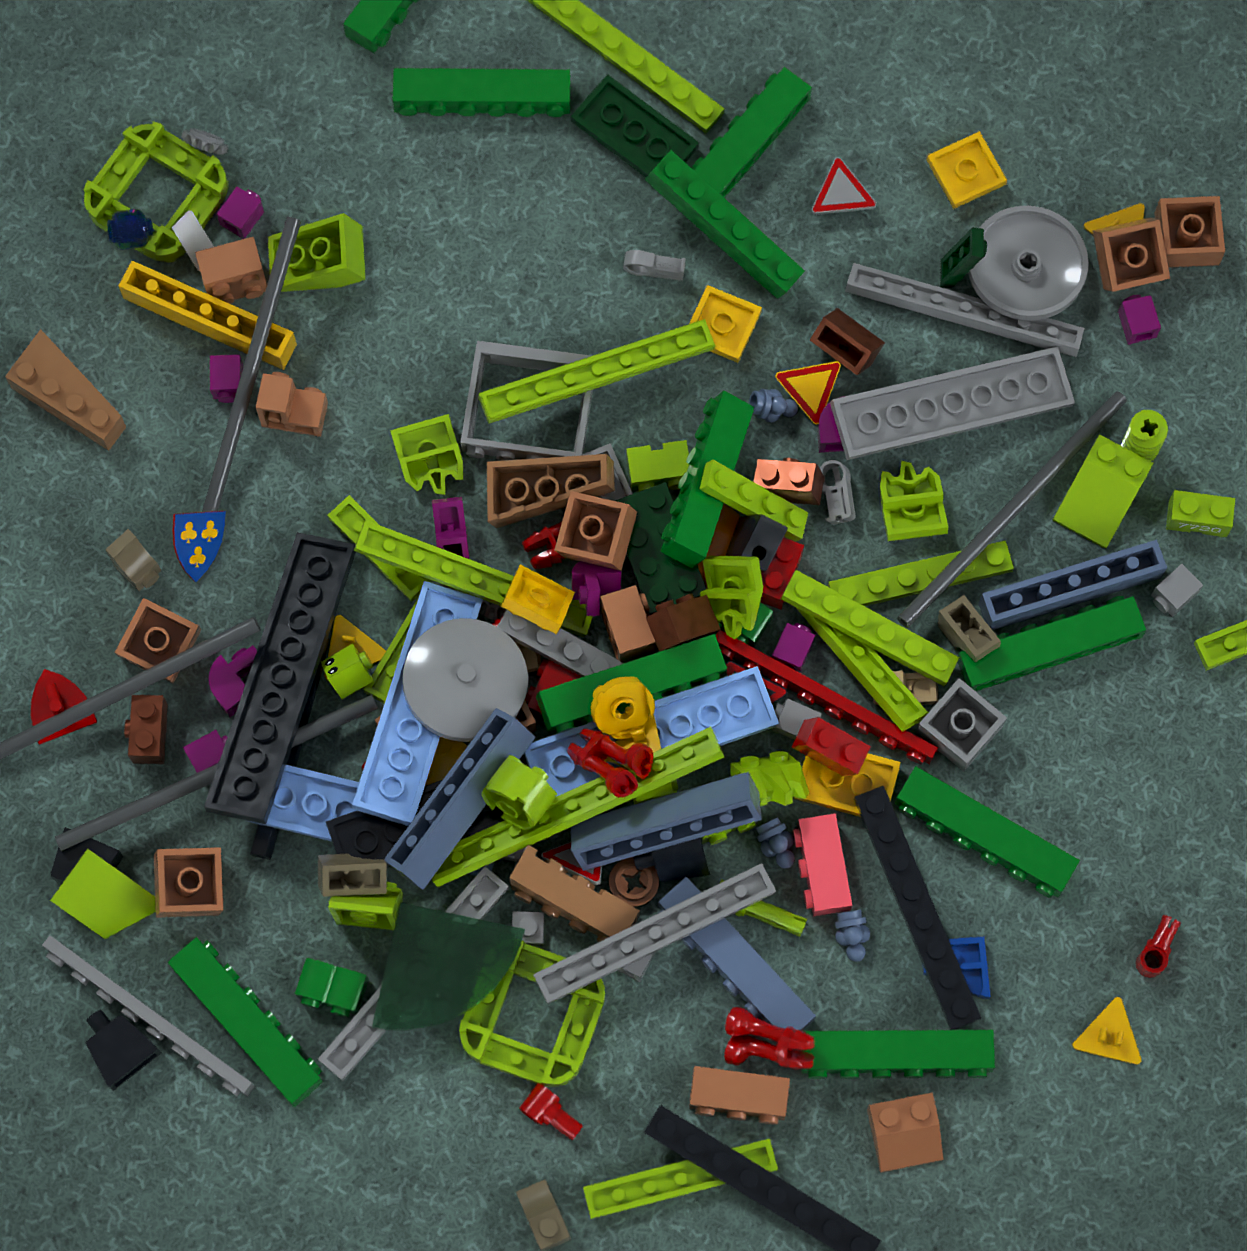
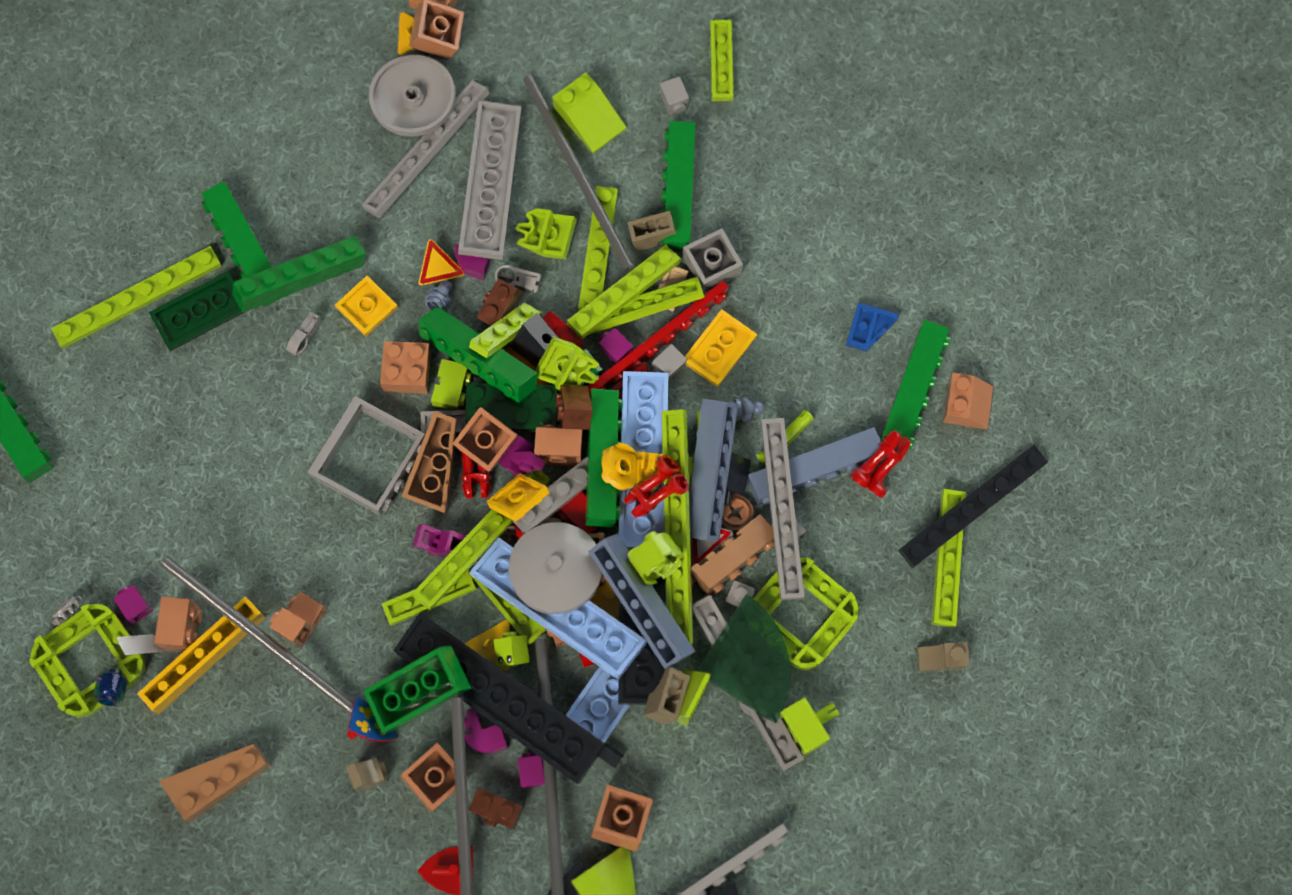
camera: 70 degrees left, 0 degrees up
green brick [167,937,323,1108] -> none
magenta brick [210,354,243,403] -> none
lime slope [268,213,366,292] -> none
green brick [295,957,369,1018] -> none
lime plate [390,414,463,495] -> none
green brick [392,68,571,117] -> none
lime tile [478,319,715,424] -> none
red pin [519,1083,583,1141] -> none
nougat brick [689,1066,790,1125] -> none
lime plate [730,751,809,806] -> none
red brick [792,717,871,776] -> none
coral brick [793,813,852,917] -> none
copper brick [810,308,885,375] -> none
piece [811,157,877,215] -> none
sand blue piece [835,909,871,962] -> none
black plate [854,786,981,1030] -> none
green brick [895,766,1080,898] -> none
yellow plate [926,131,1007,209] -> none
dark green plate [940,227,987,288] -> none
sand blue brick [978,539,1167,630] -> none
yellow piece [1072,997,1141,1065] -> none
magenta brick [1118,294,1161,345] -> none
lime piece [1121,410,1168,461] -> none
red pin [1136,915,1181,978] -> none
lime brick [1166,490,1235,537] -> none
none -> green brick [363,646,471,734]
none -> nougat brick [380,341,432,394]
none -> lime brick [779,698,840,757]

